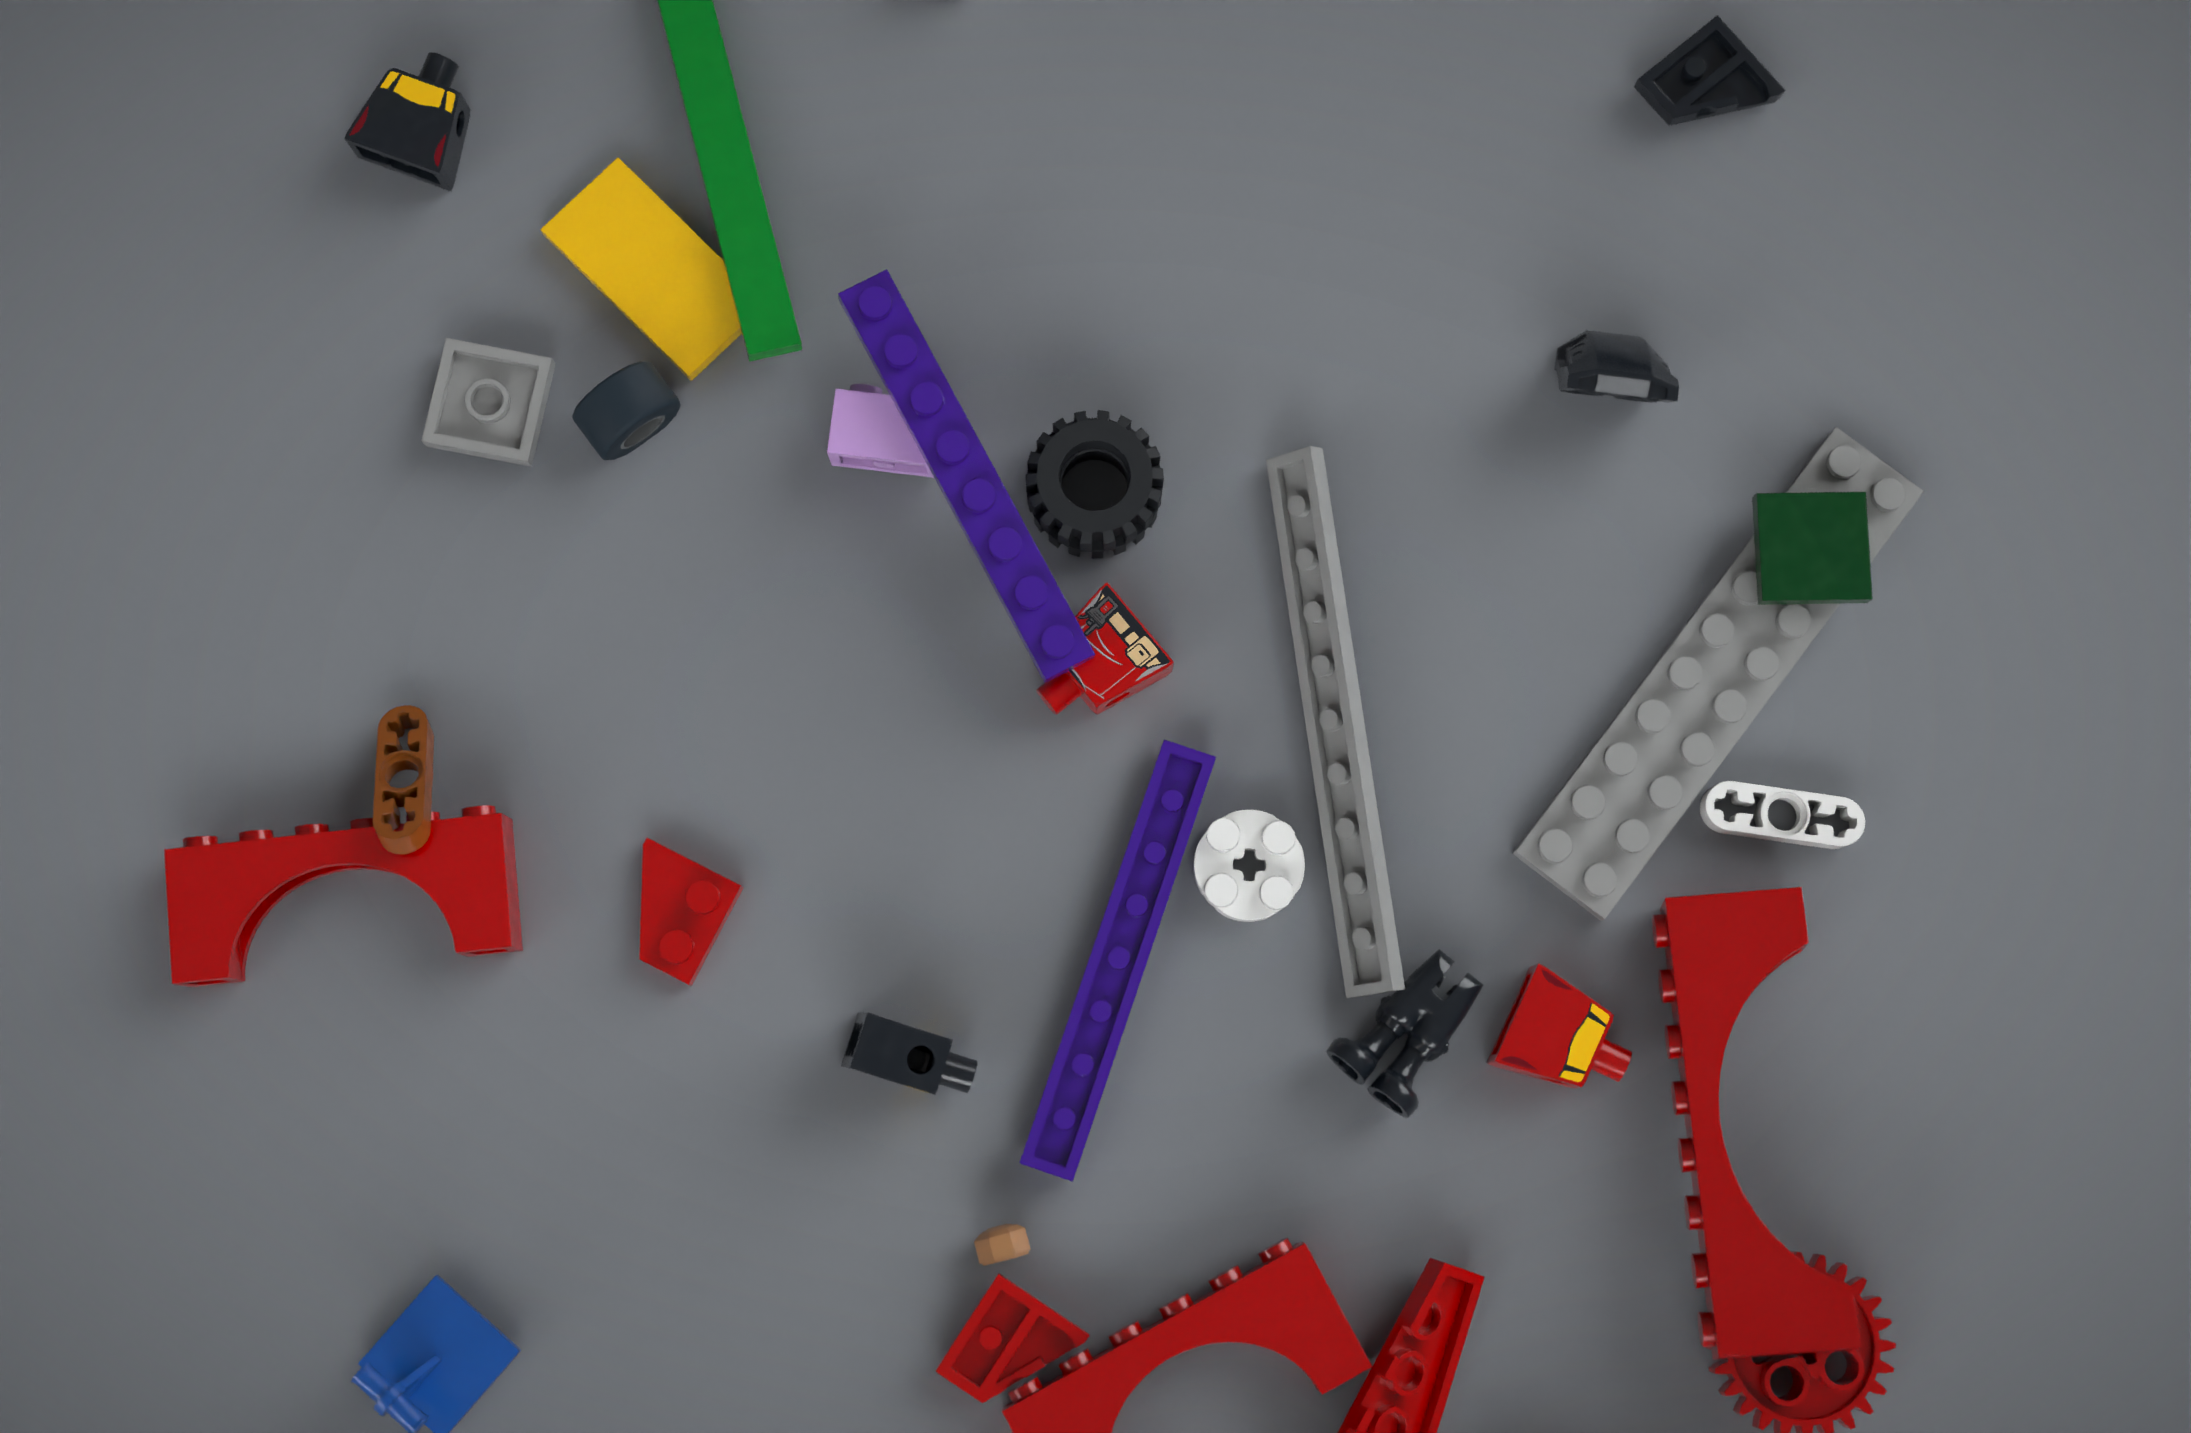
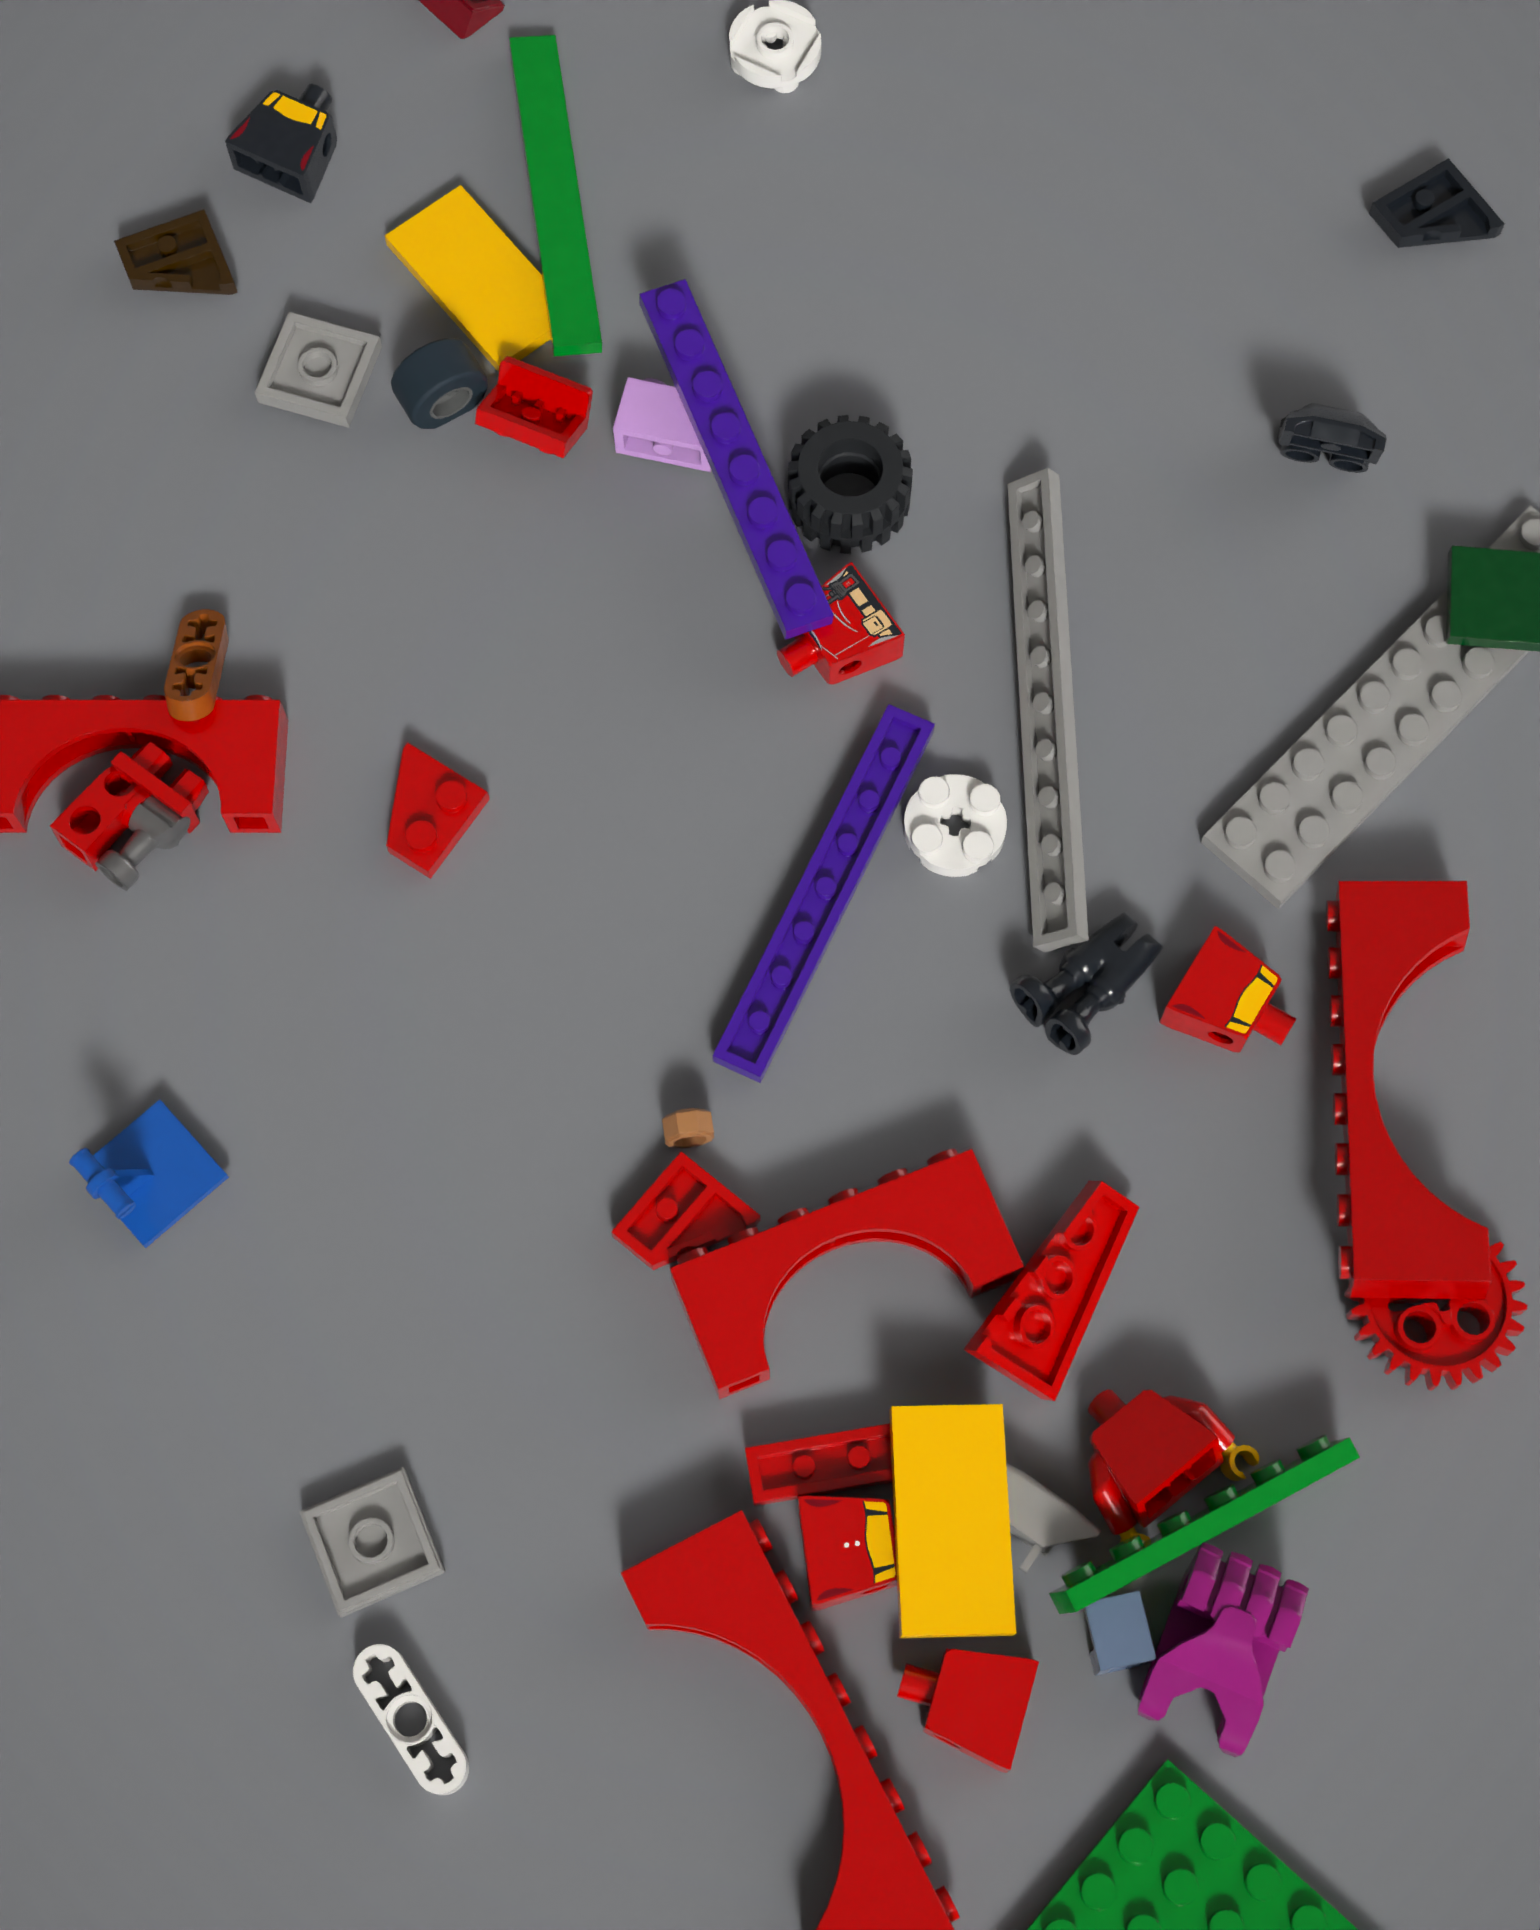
camera: 10 degrees right, 10 degrees down
black torso [841,1012,977,1095] -> none
white beam [1700,781,1865,849] -> none
none -> red hips [50,741,209,891]
none -> dark brown wing [114,209,238,295]
none -> red bracket [475,356,593,458]

